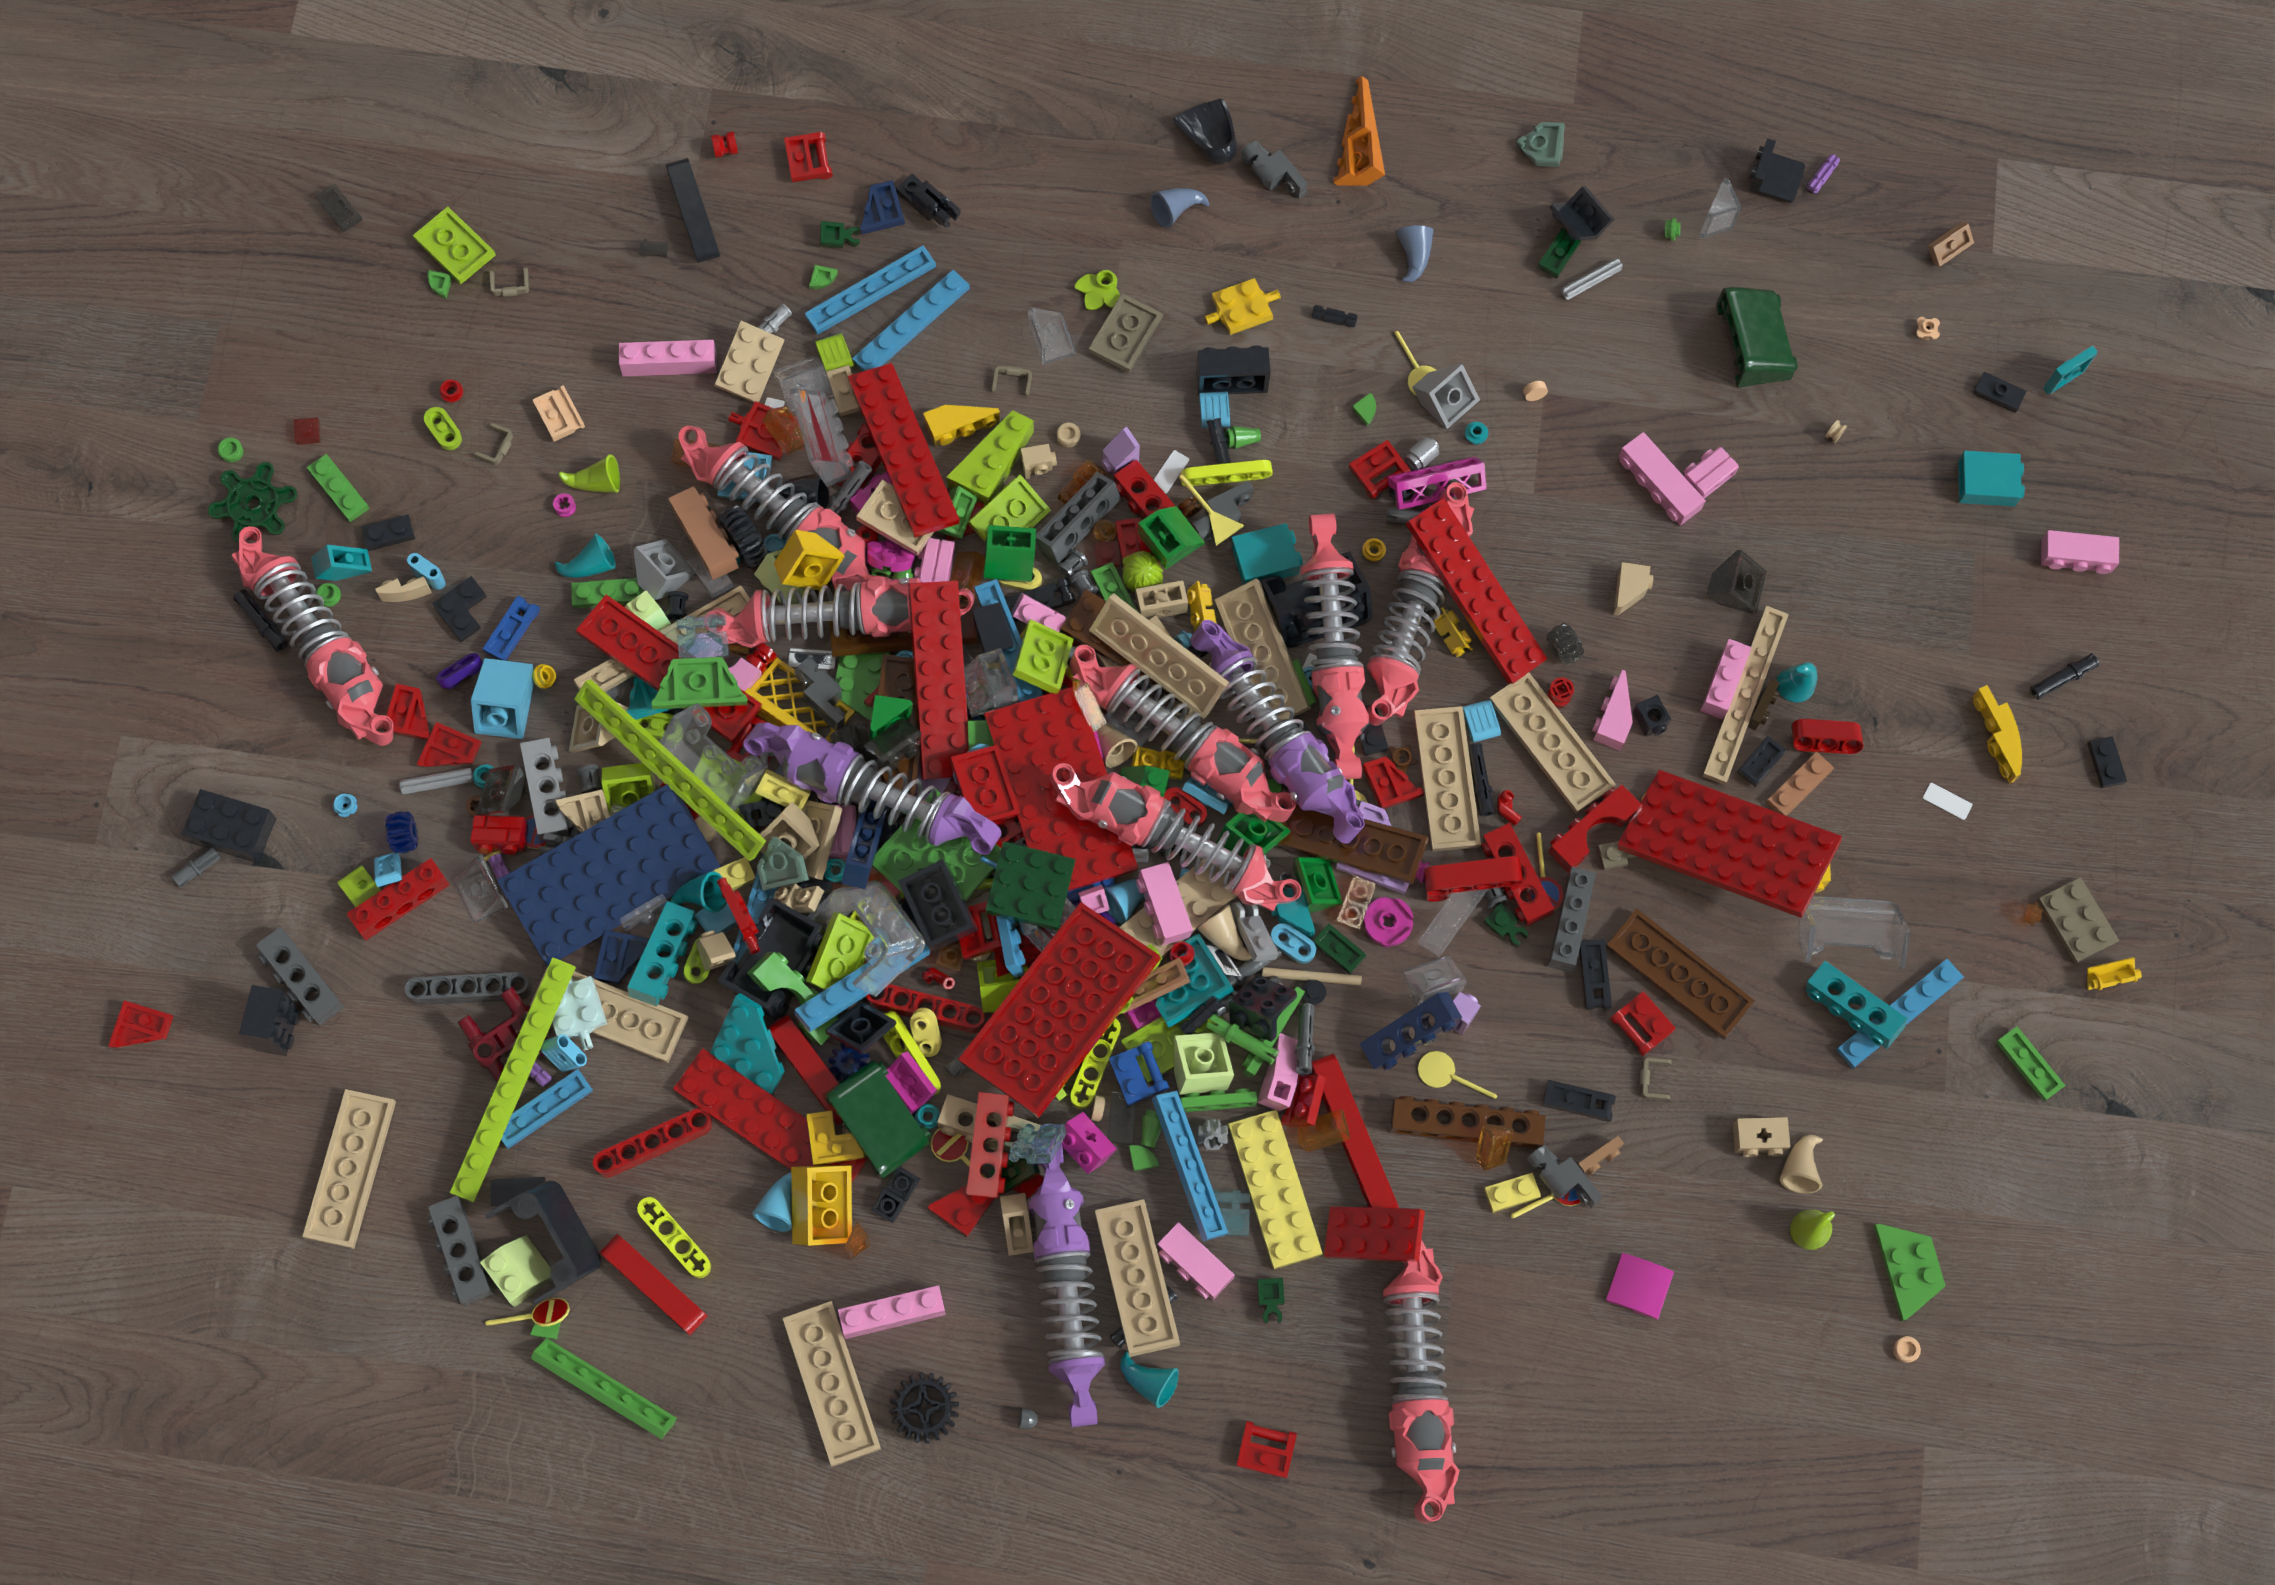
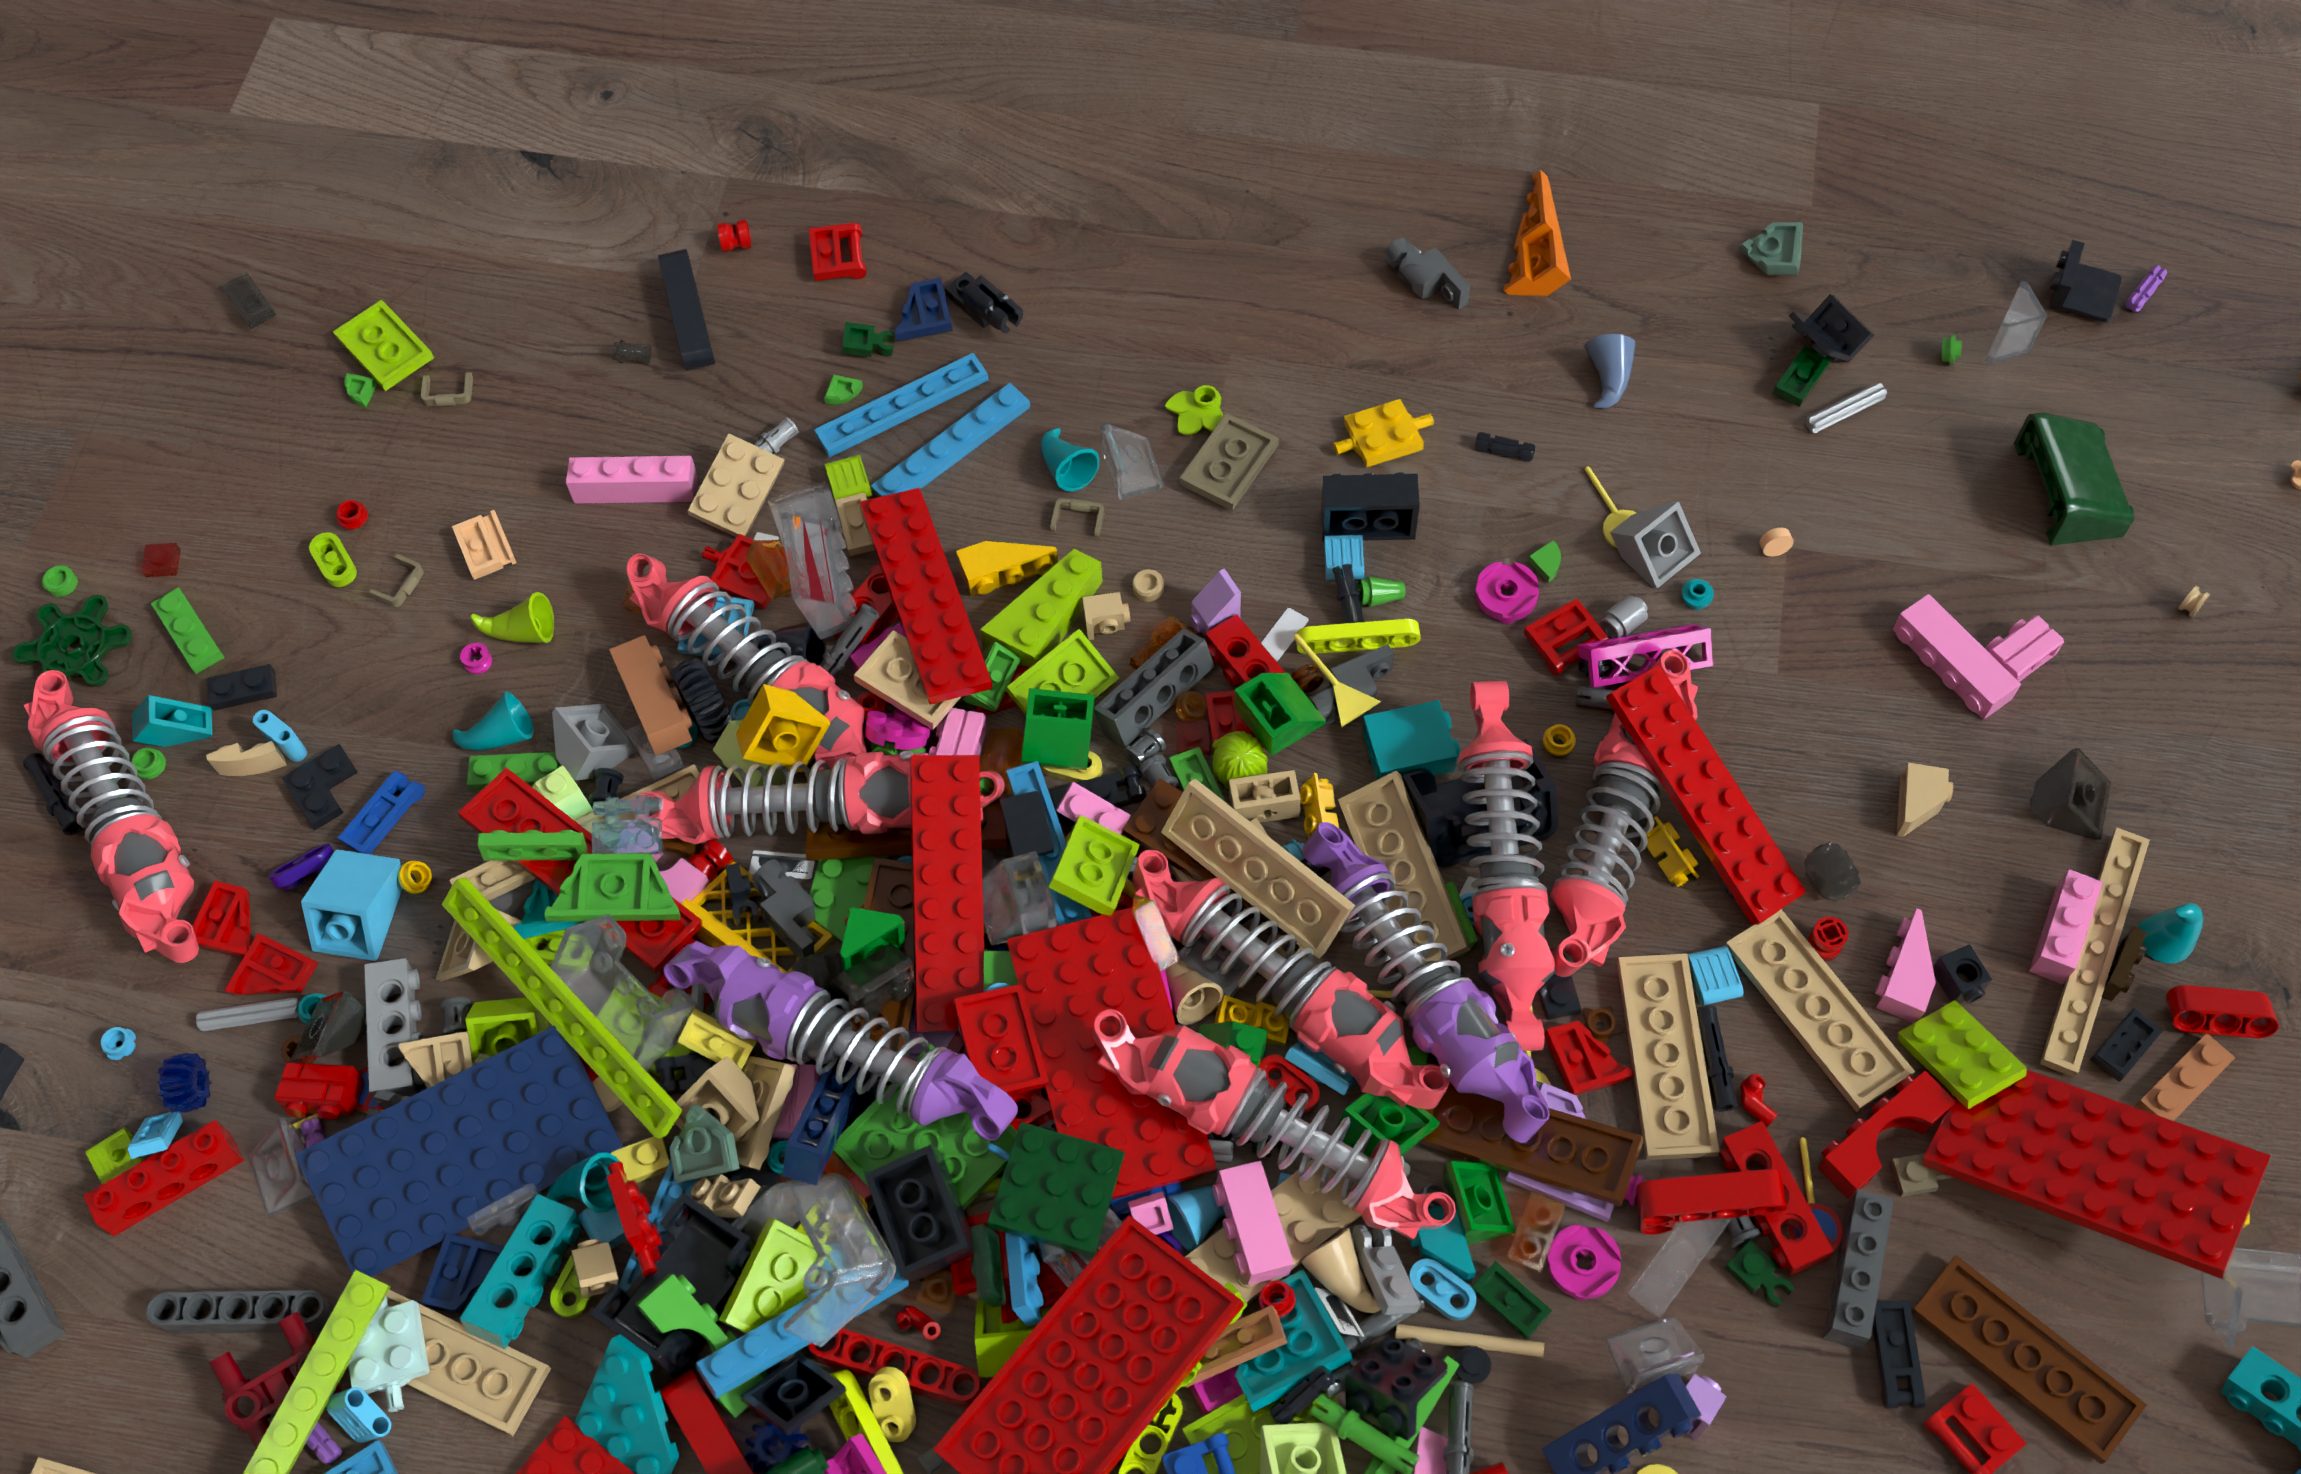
camera: 10 degrees right, 10 degrees down
sand blue hat [1151,188,1209,228] -> none
black hair [1173,99,1237,165] -> none
none -> bright green plate [478,830,587,861]
none -> black plate [725,863,759,926]
none -> clear green plate [971,1224,1006,1308]
none -> teal hat [1041,428,1100,492]
none -> dark pink plate [1474,562,1539,625]
none -> lime plate [1898,1000,2027,1109]

